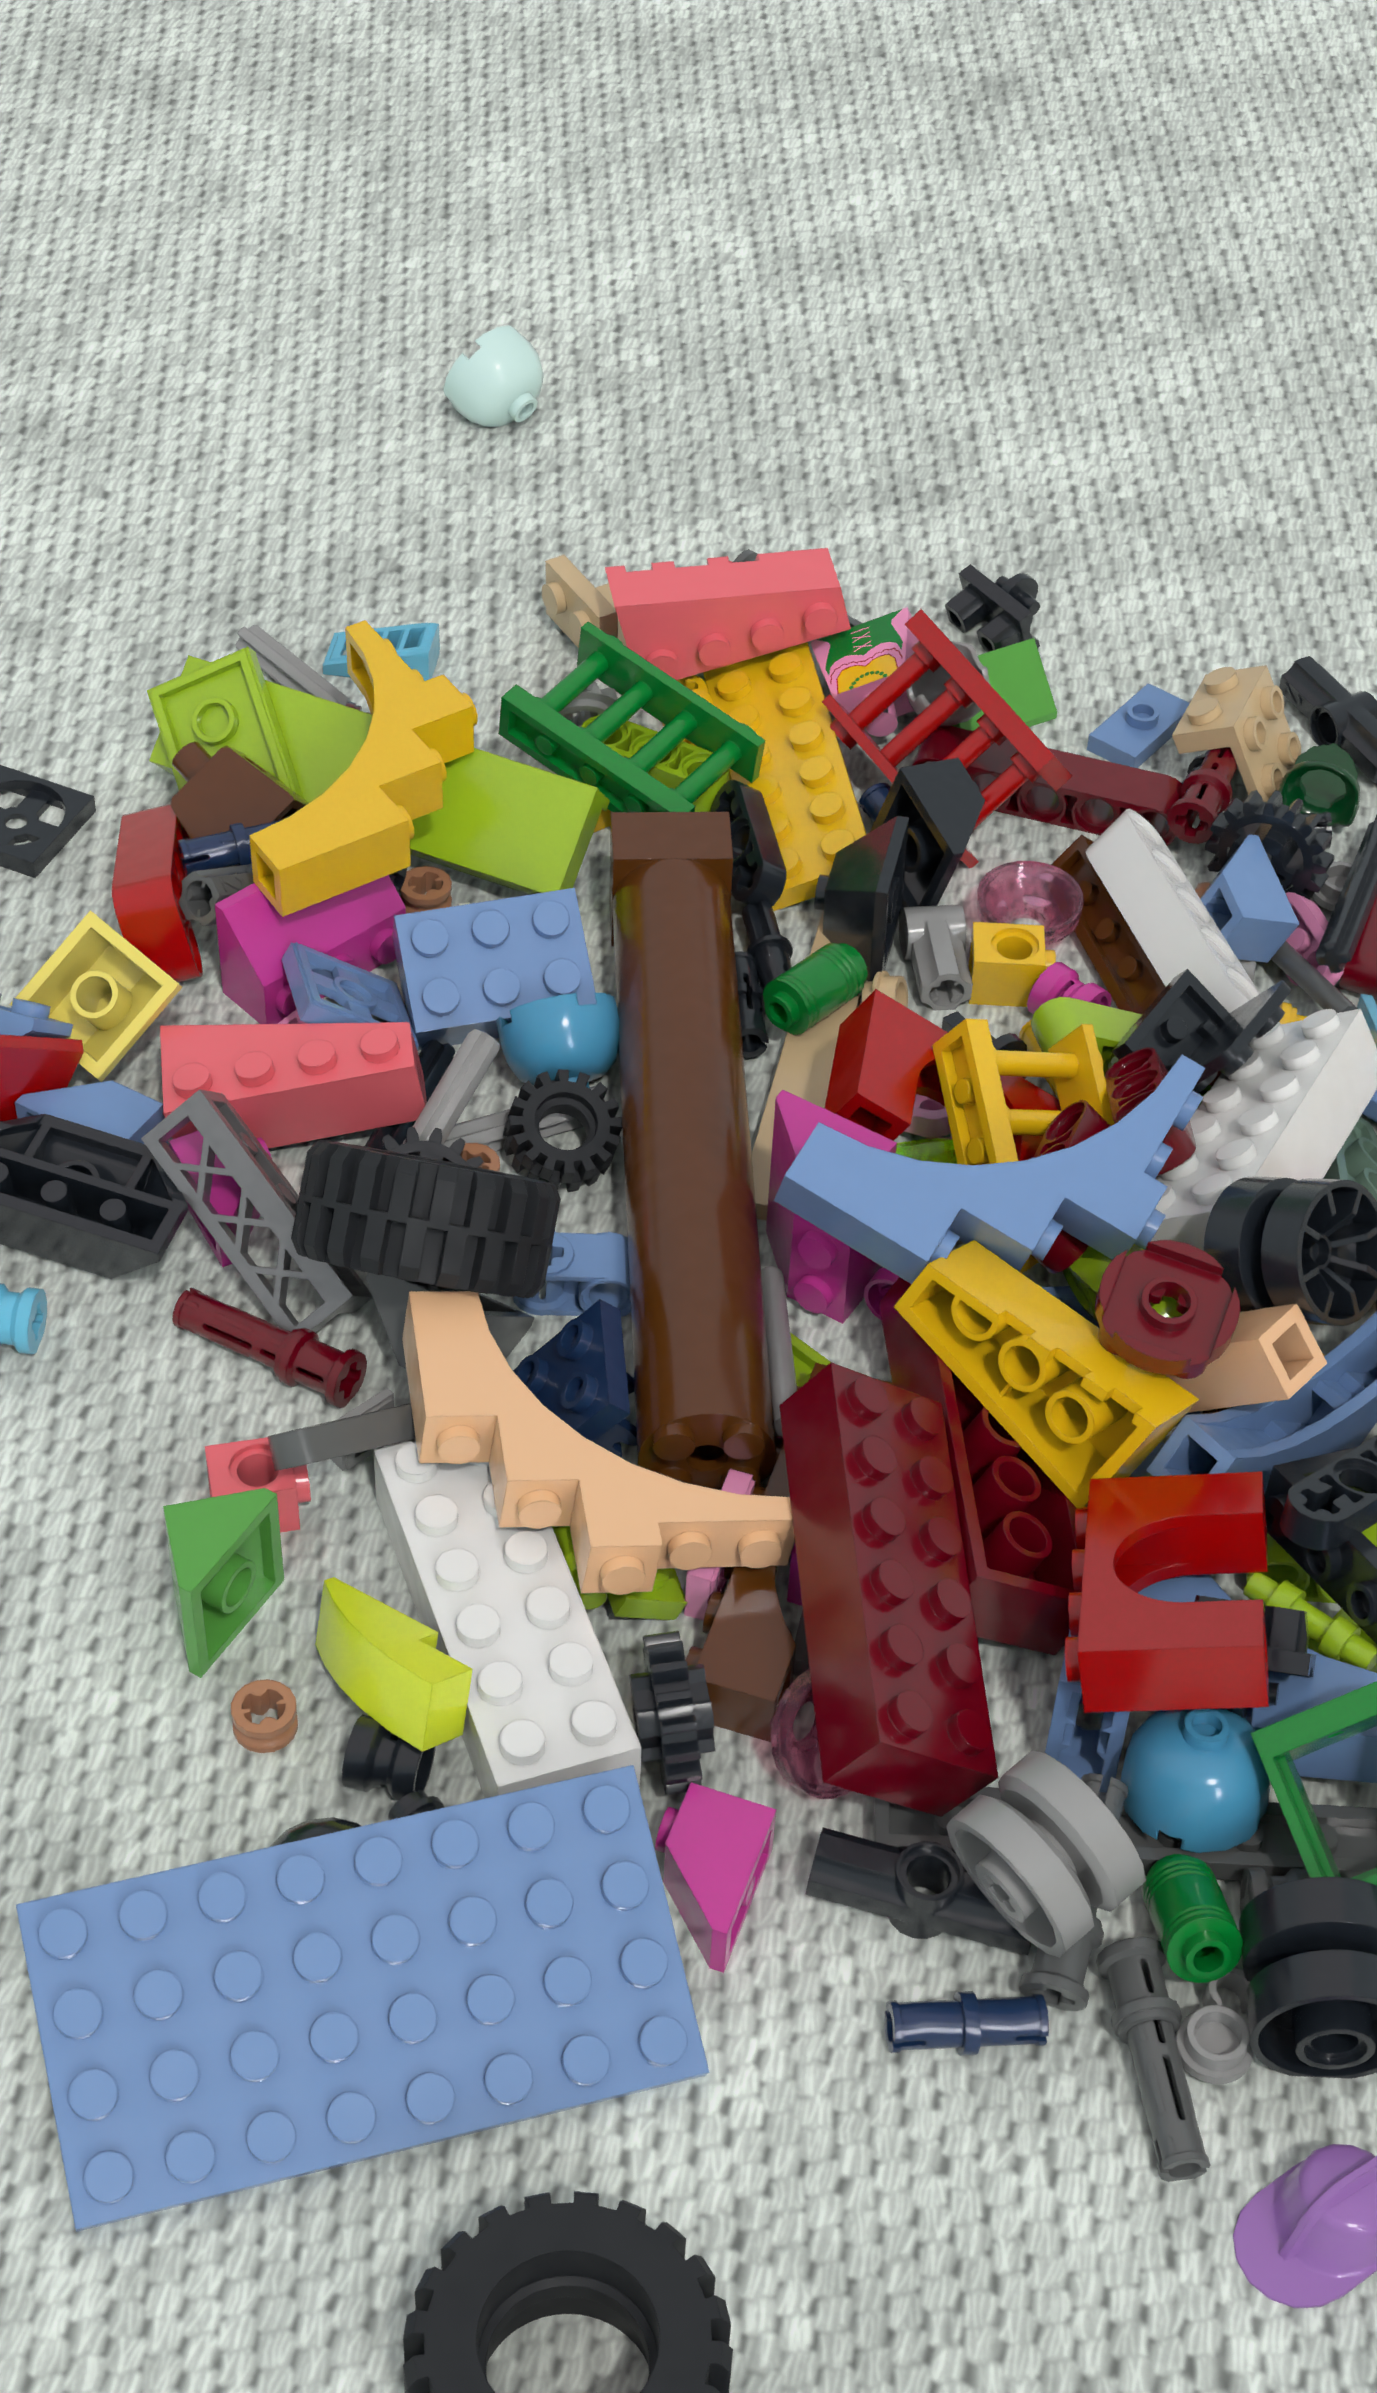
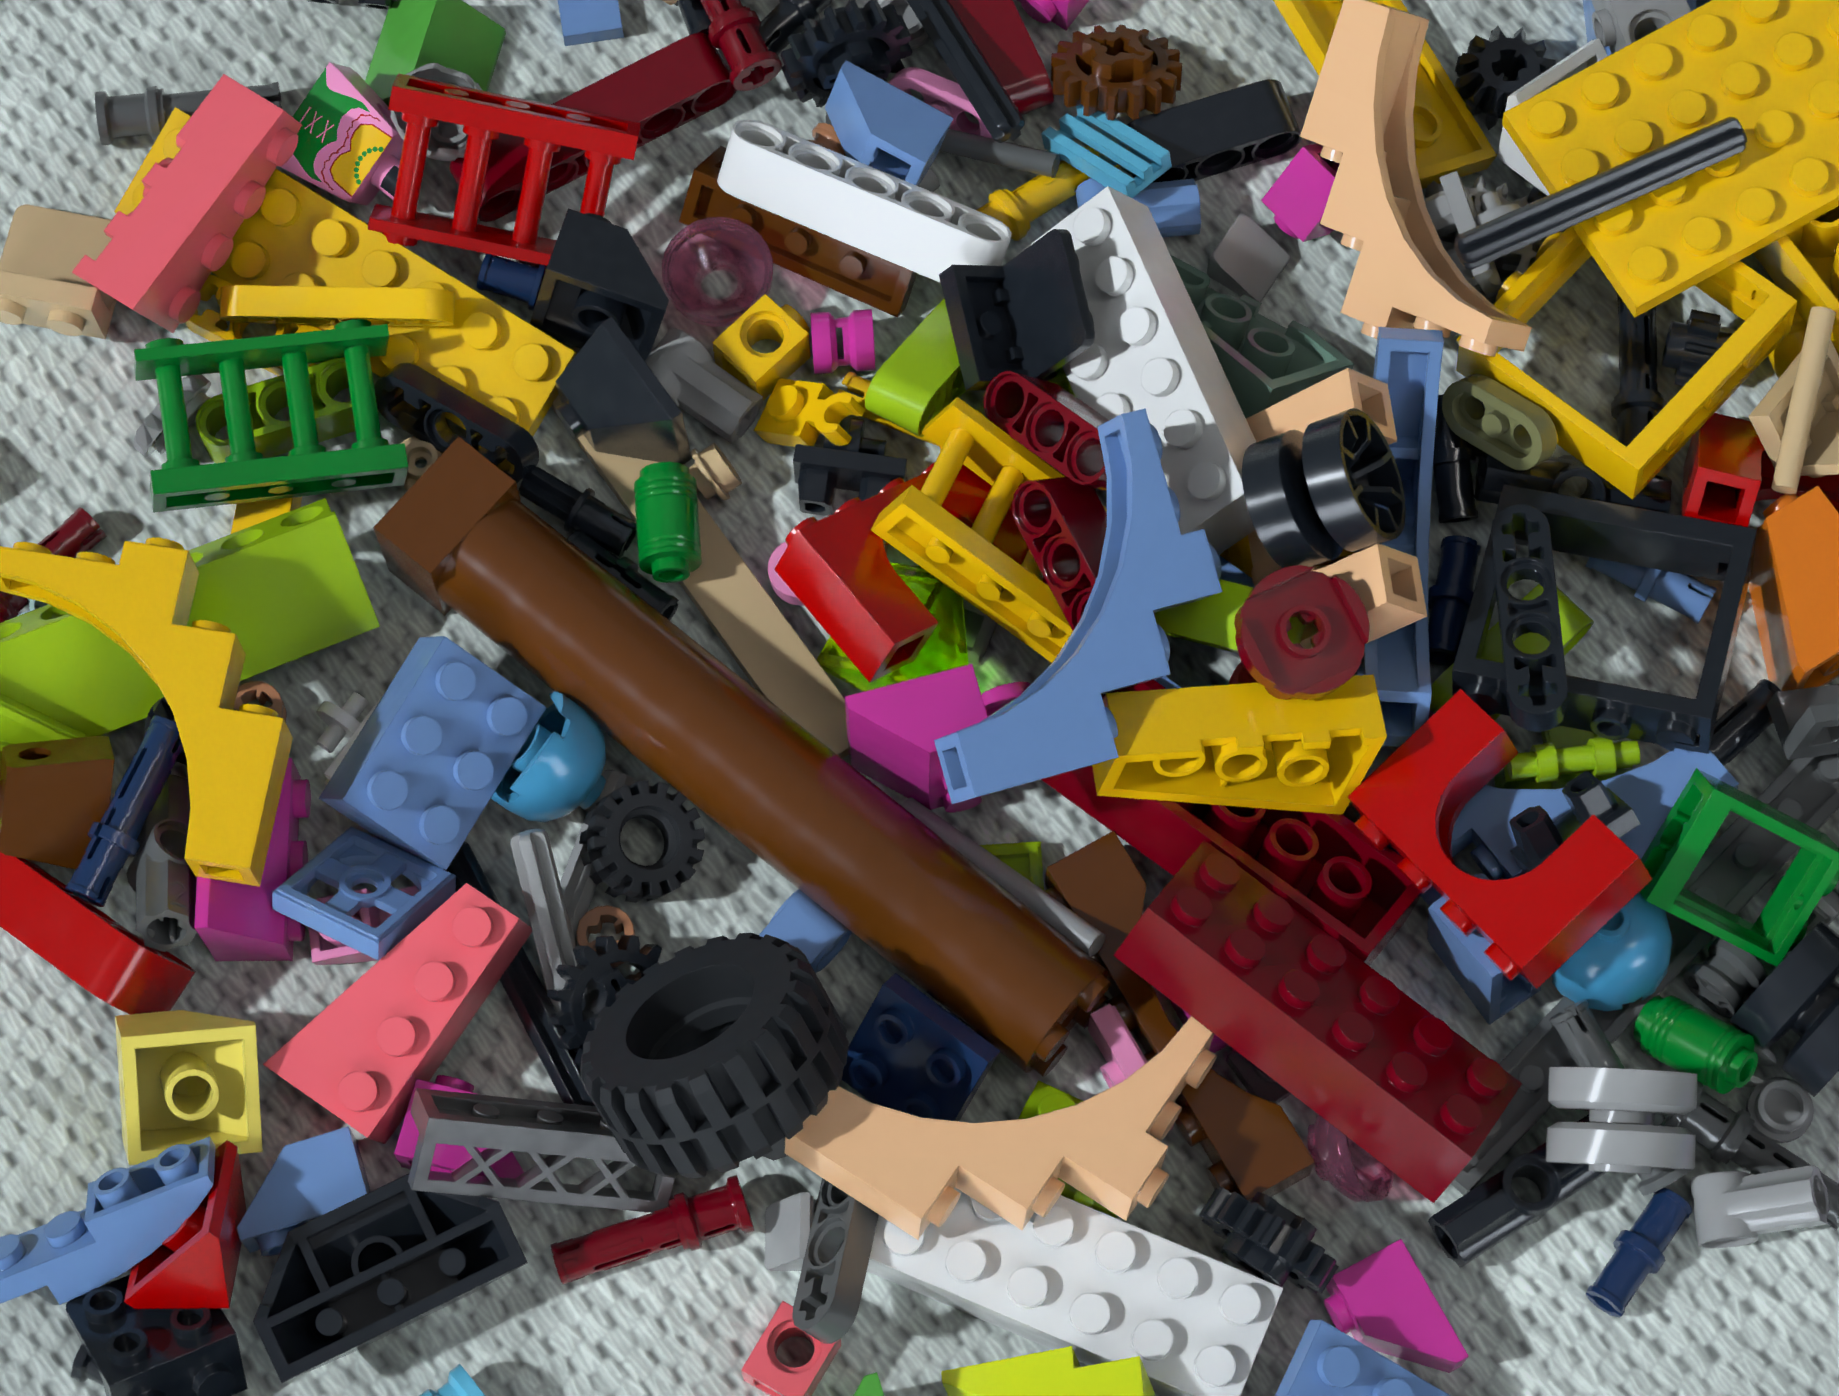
camera: 45 degrees left, 25 degrees up
none -> yellow beam [219,285,455,326]
none -> yellow plate [753,378,865,447]
none -> light grey piece [1690,1165,1830,1248]

